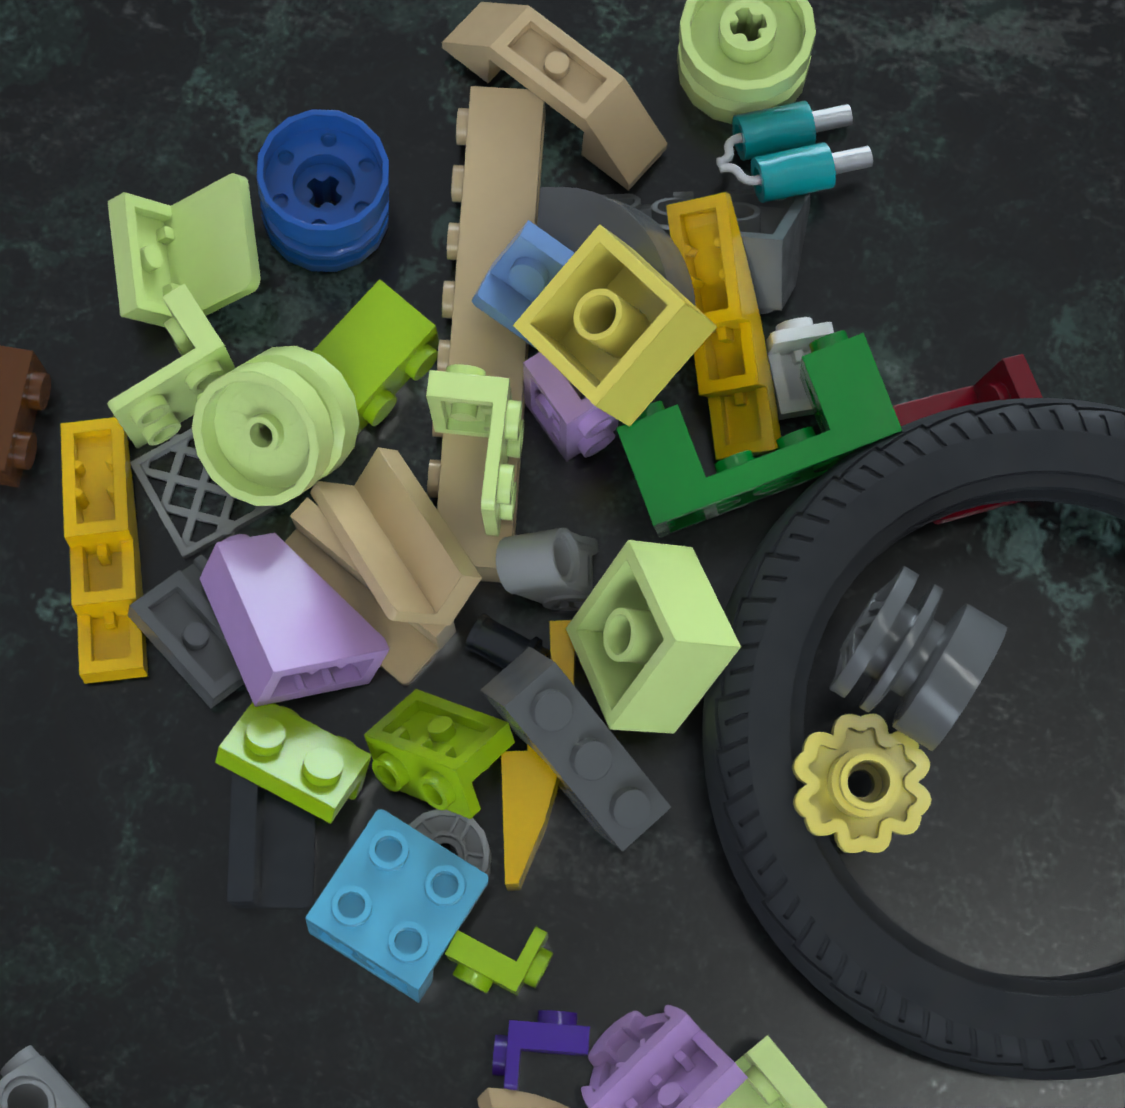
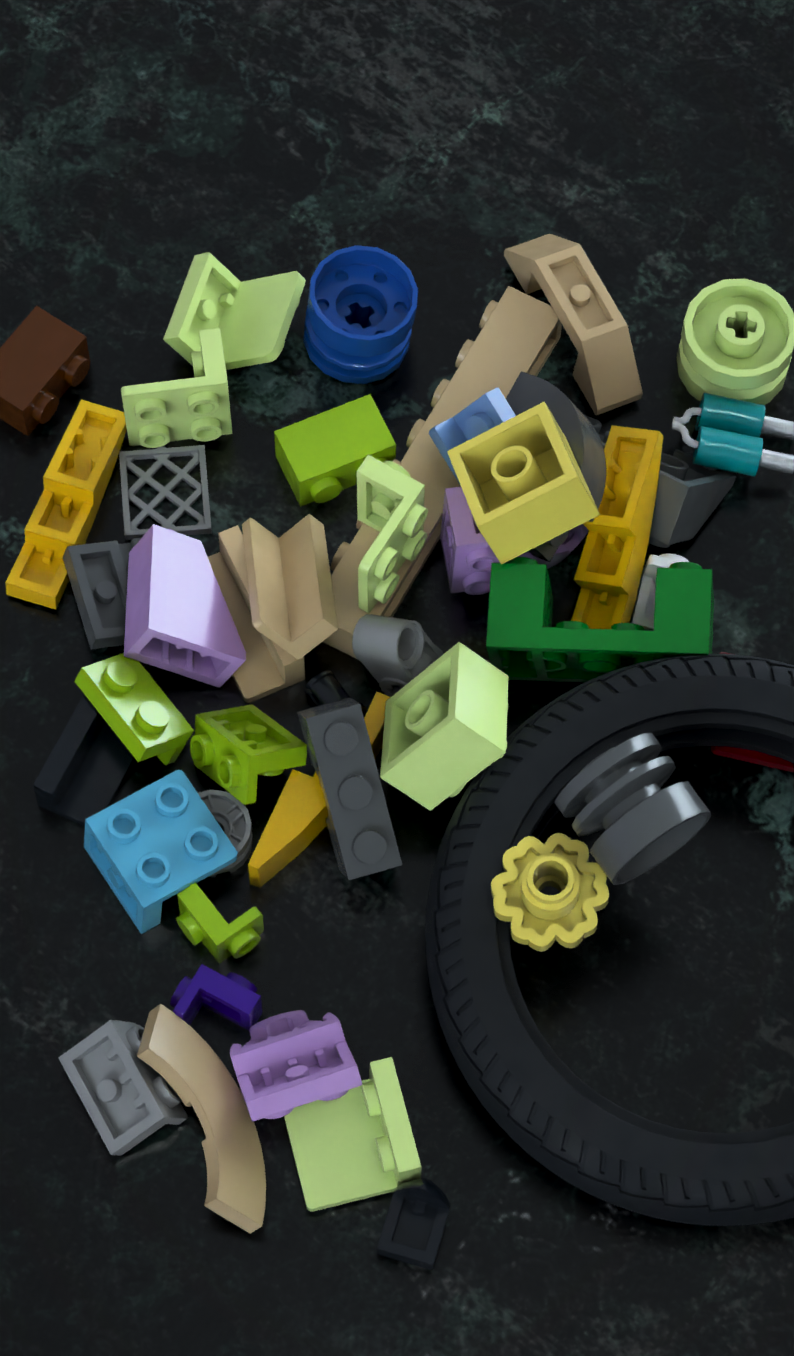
camera: 20 degrees right, 10 degrees down
yellowish green wheel [192,346,359,506] -> none

